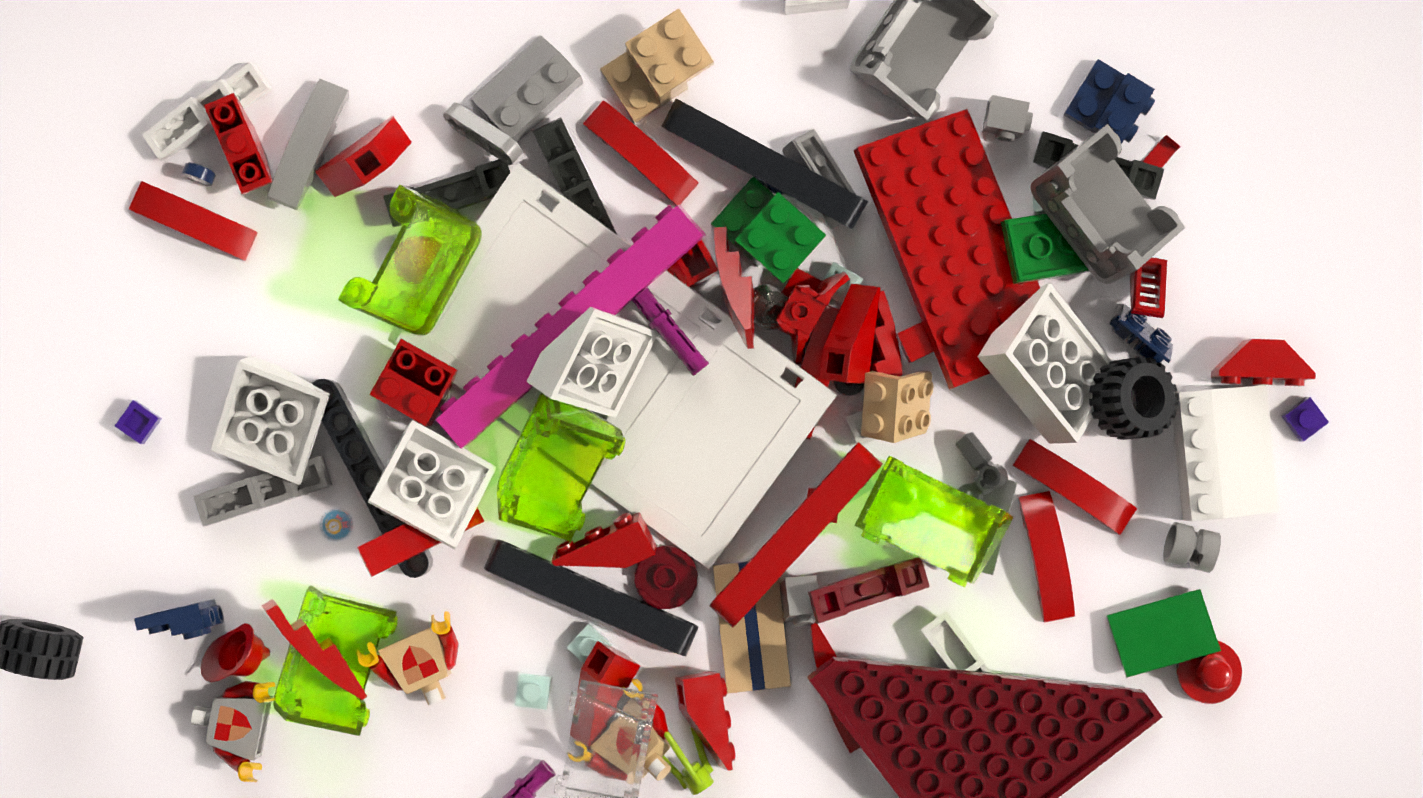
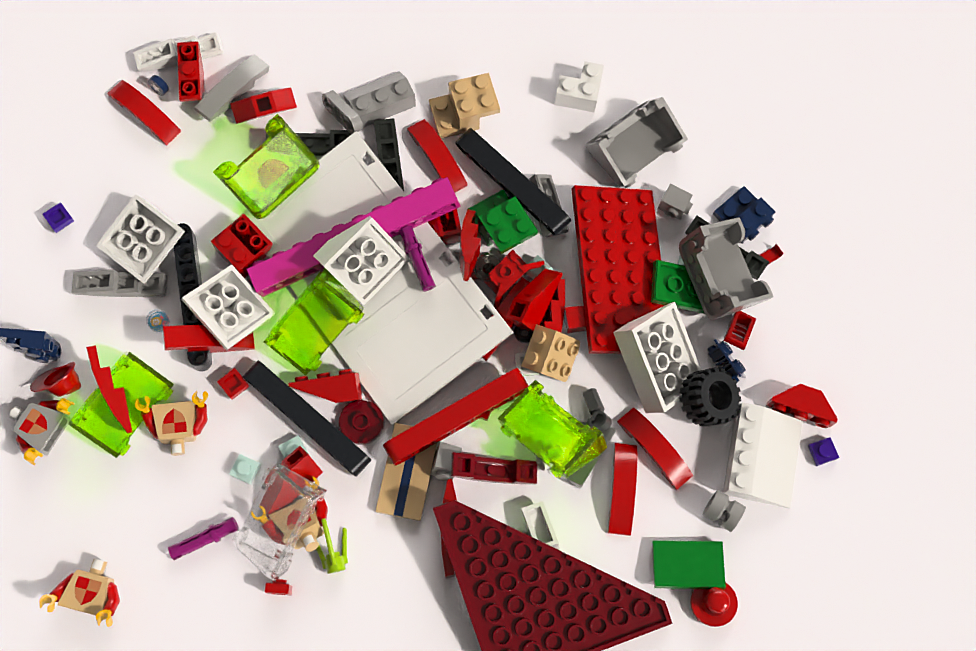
camera: 10 degrees right, 15 degrees down
red slope [675,671,736,771] -> none
none -> red plate [217,368,250,400]

